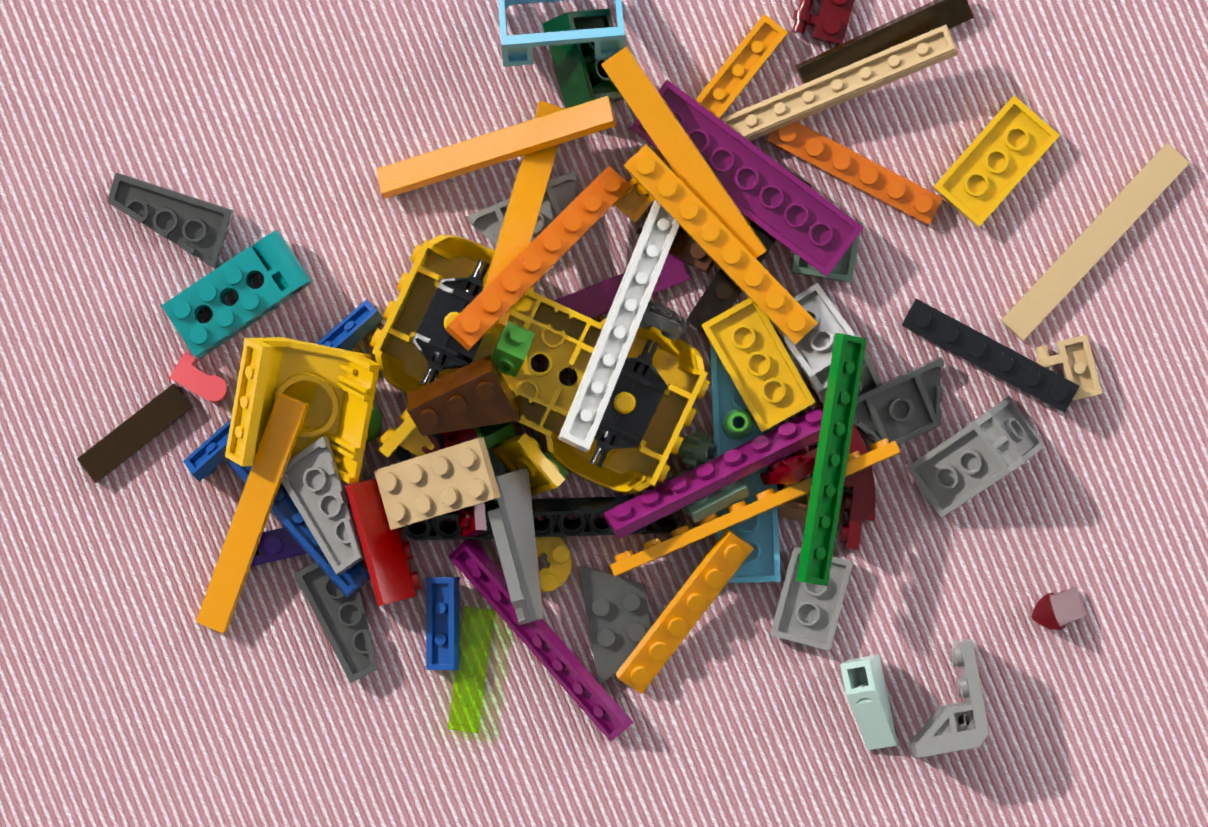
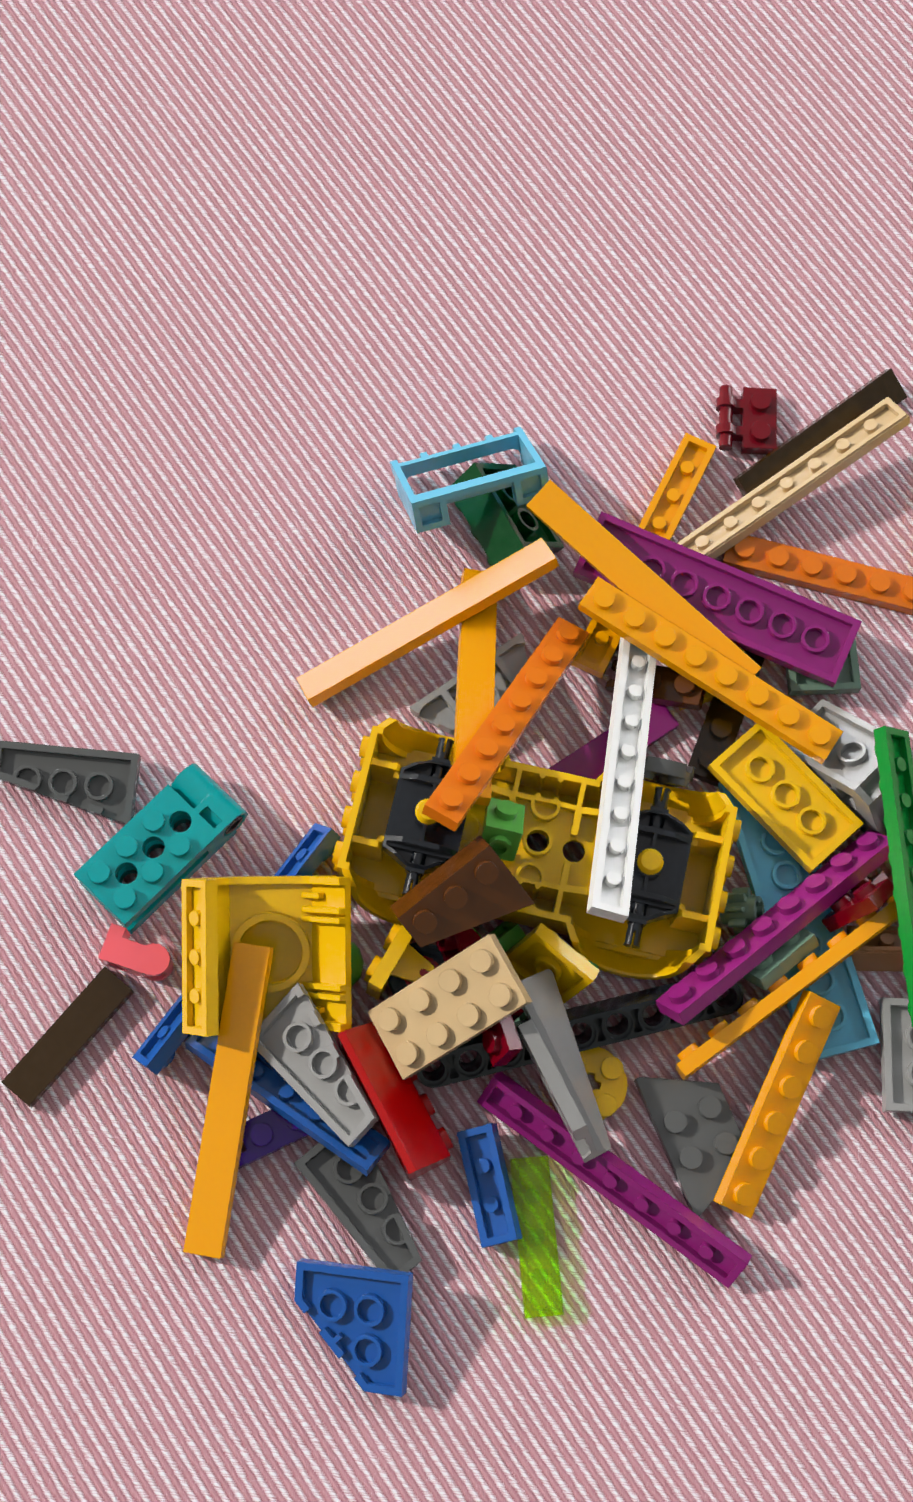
camera: 20 degrees left, 15 degrees down
bright green cone [722,409,753,439] -> none
none -> blue plate [294,1258,413,1397]

